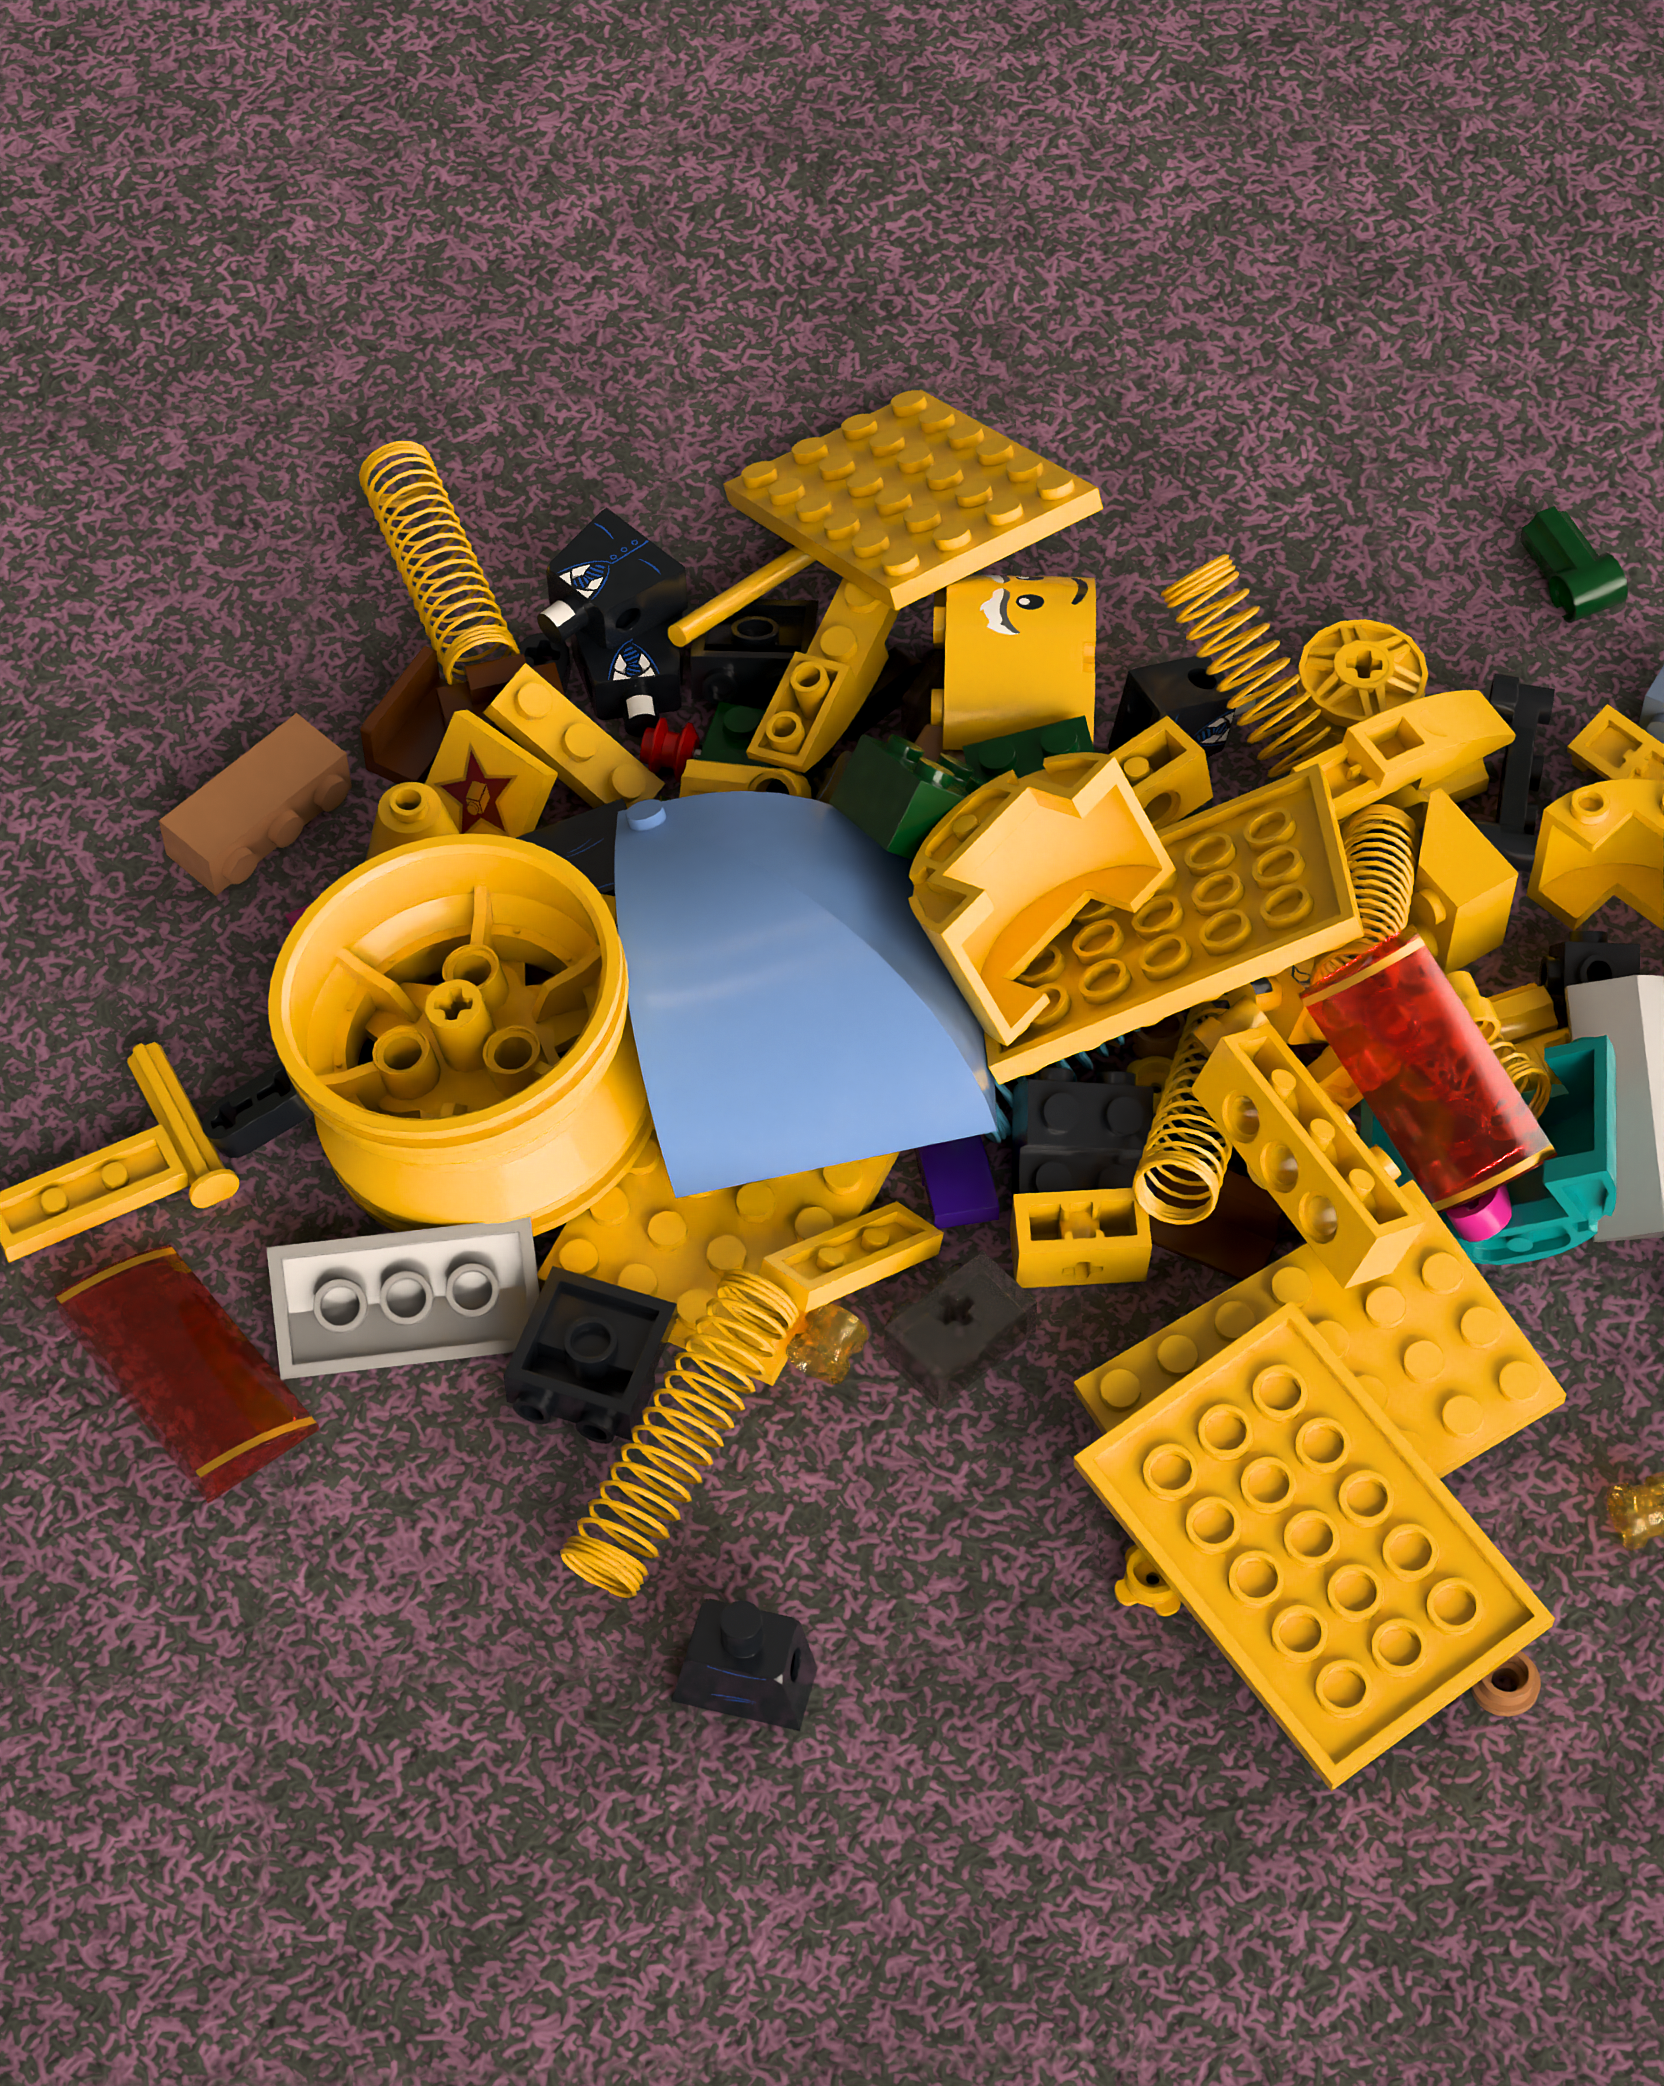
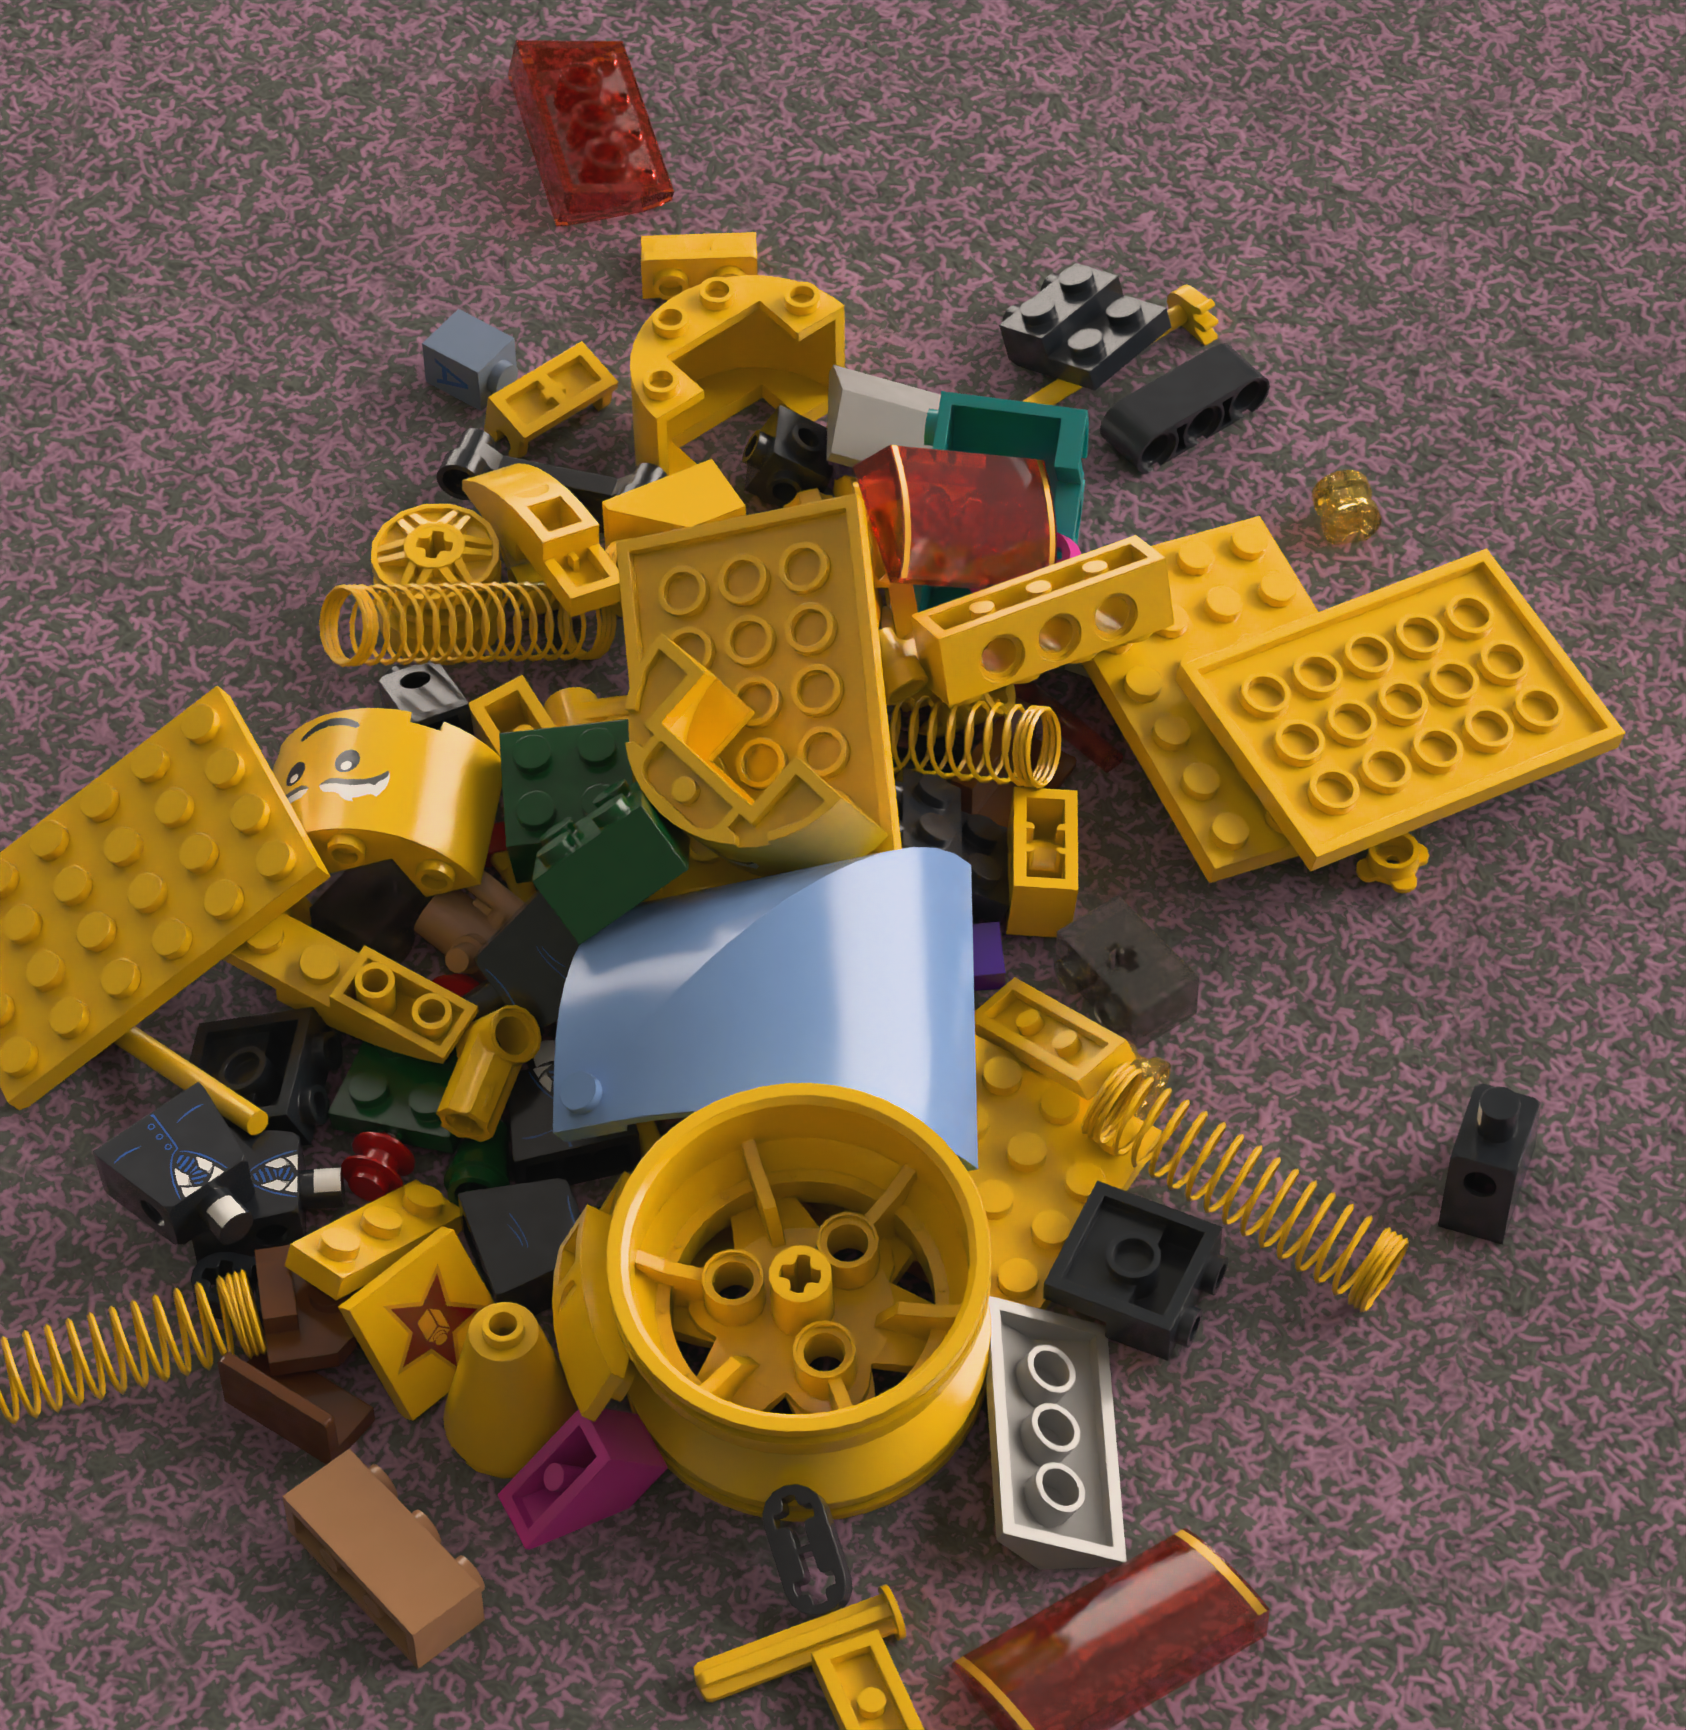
camera: 85 degrees left, 5 degrees down
dark green piece [1520,506,1628,623] -> none

